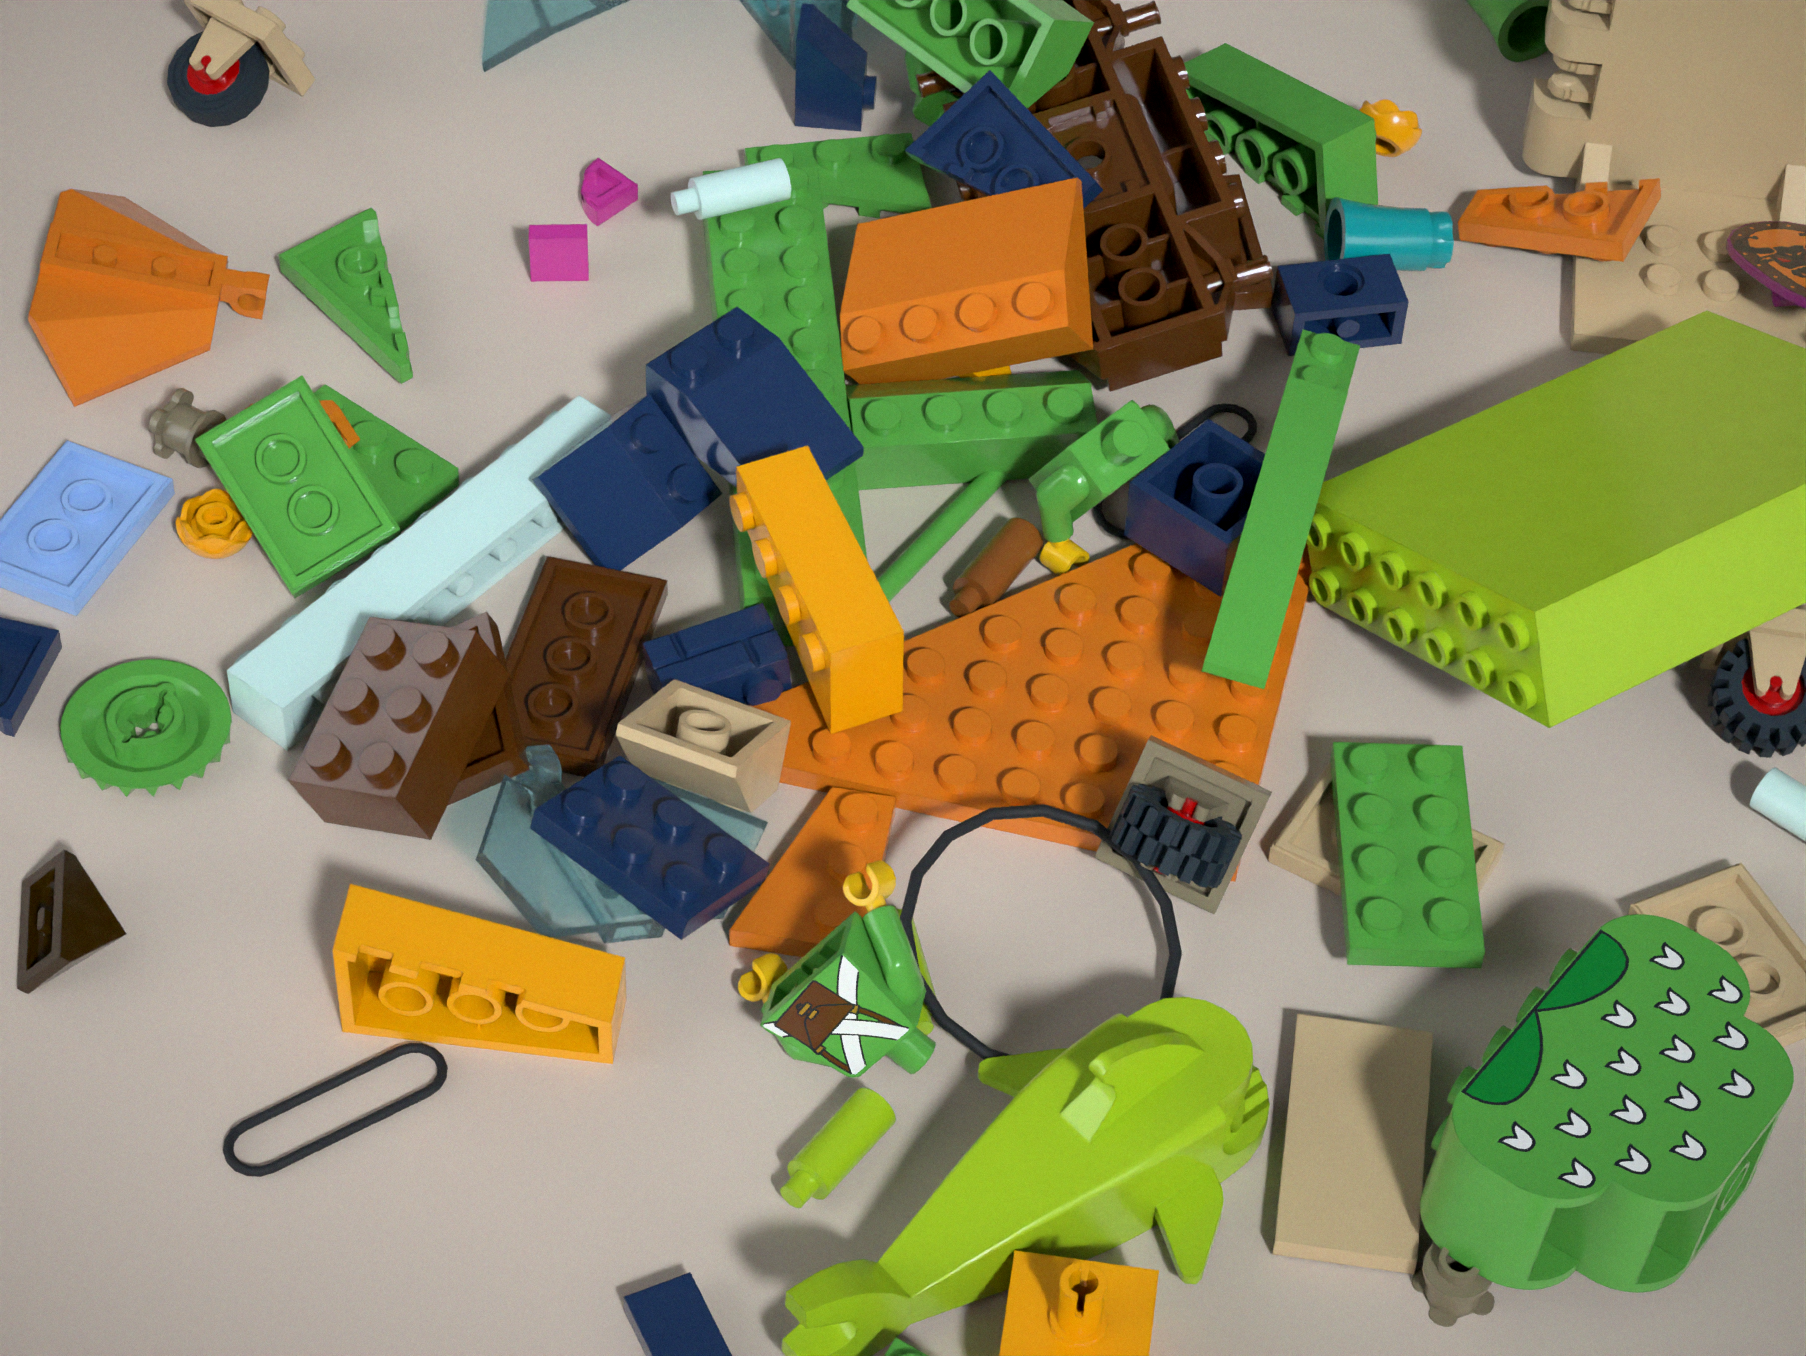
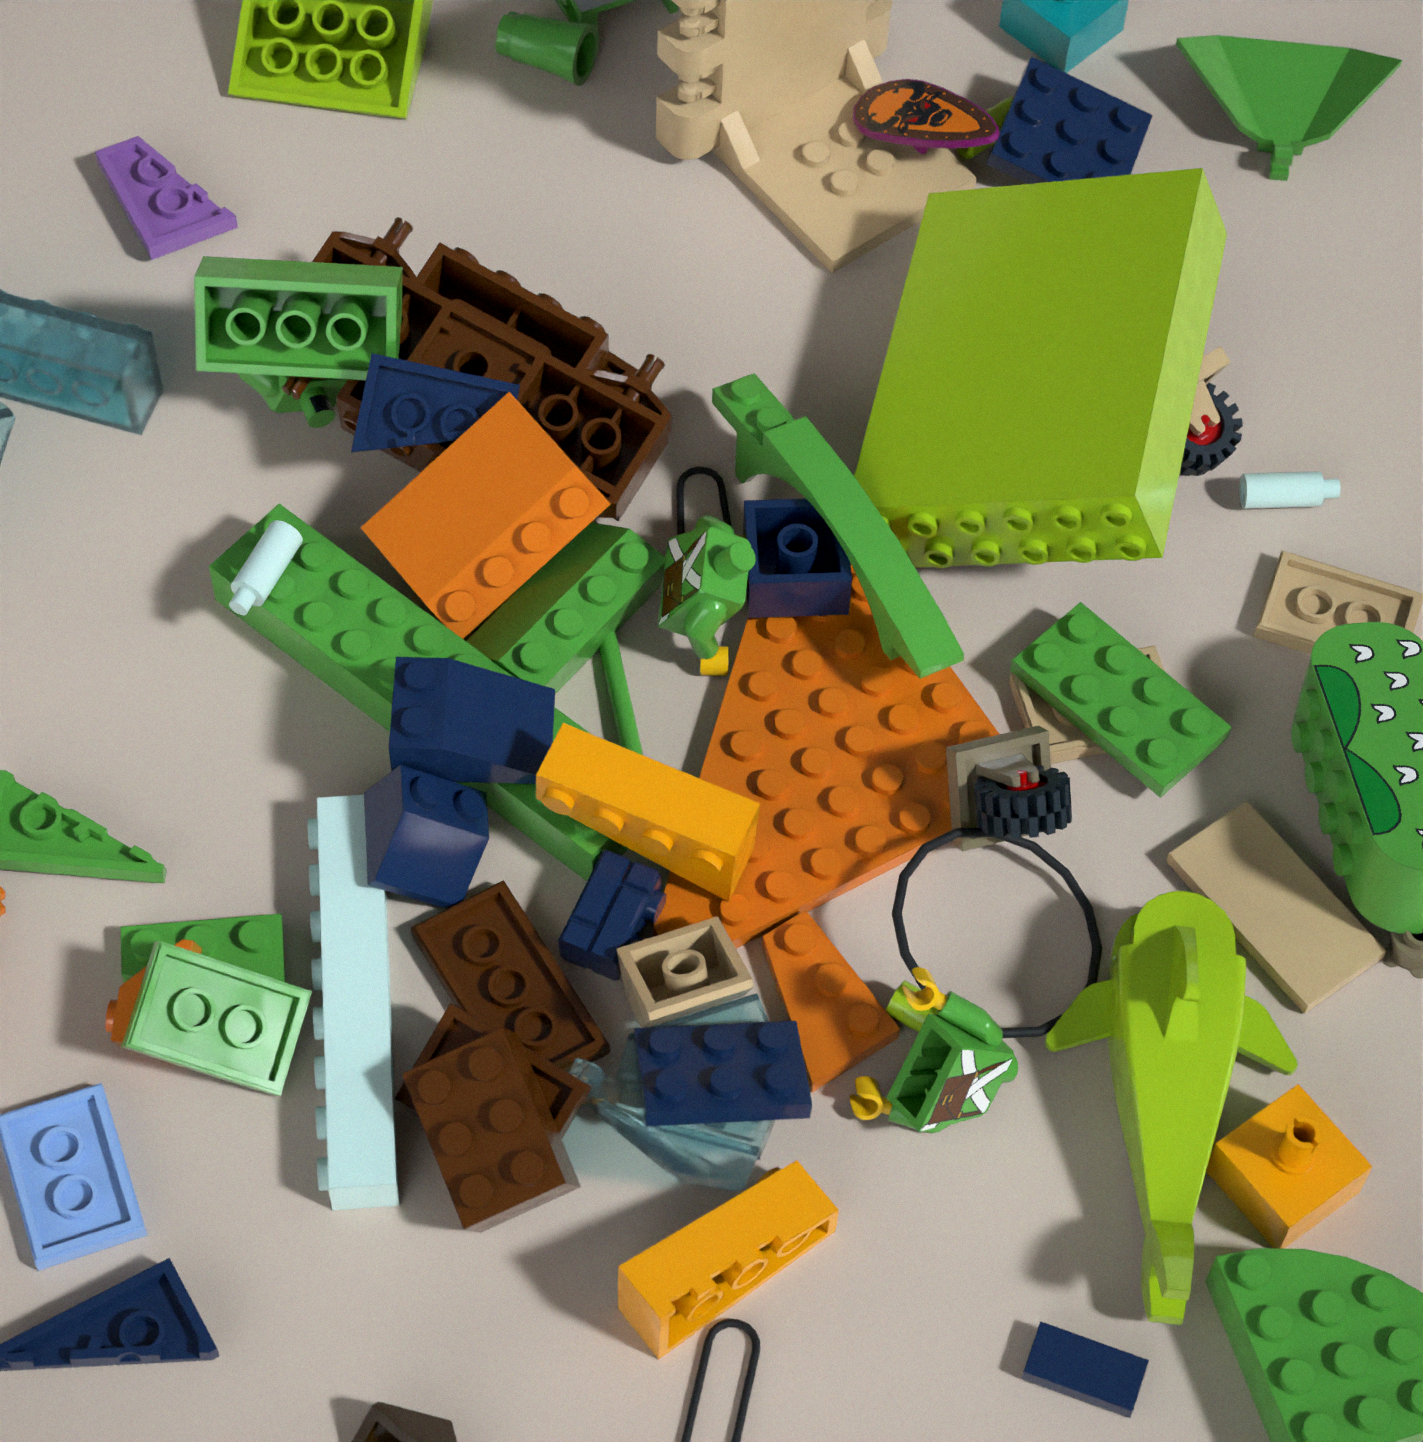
camera: 45 degrees left, 10 degrees up
bright green gear [60,659,232,797] -> none
dark tan brick [149,388,227,468] -> none
light orange plate [176,489,253,559] -> none
dark pink tile [529,224,589,282] -> none
dark pink tile [581,158,638,226] -> none
bright green wing [745,133,931,218] -> none
lime cylinder [780,1088,896,1208] -> none
dark blue slope [795,3,877,132] -> none
dark orange cylinder [949,517,1044,618] -> none
bright green wedge [1184,43,1378,240] -> none
dark blue brick [1271,254,1409,356] -> none
teal plant [1324,197,1454,271] -> none
light orange plate [1359,99,1422,157] -> none
orange wing [1458,178,1661,262] -> none

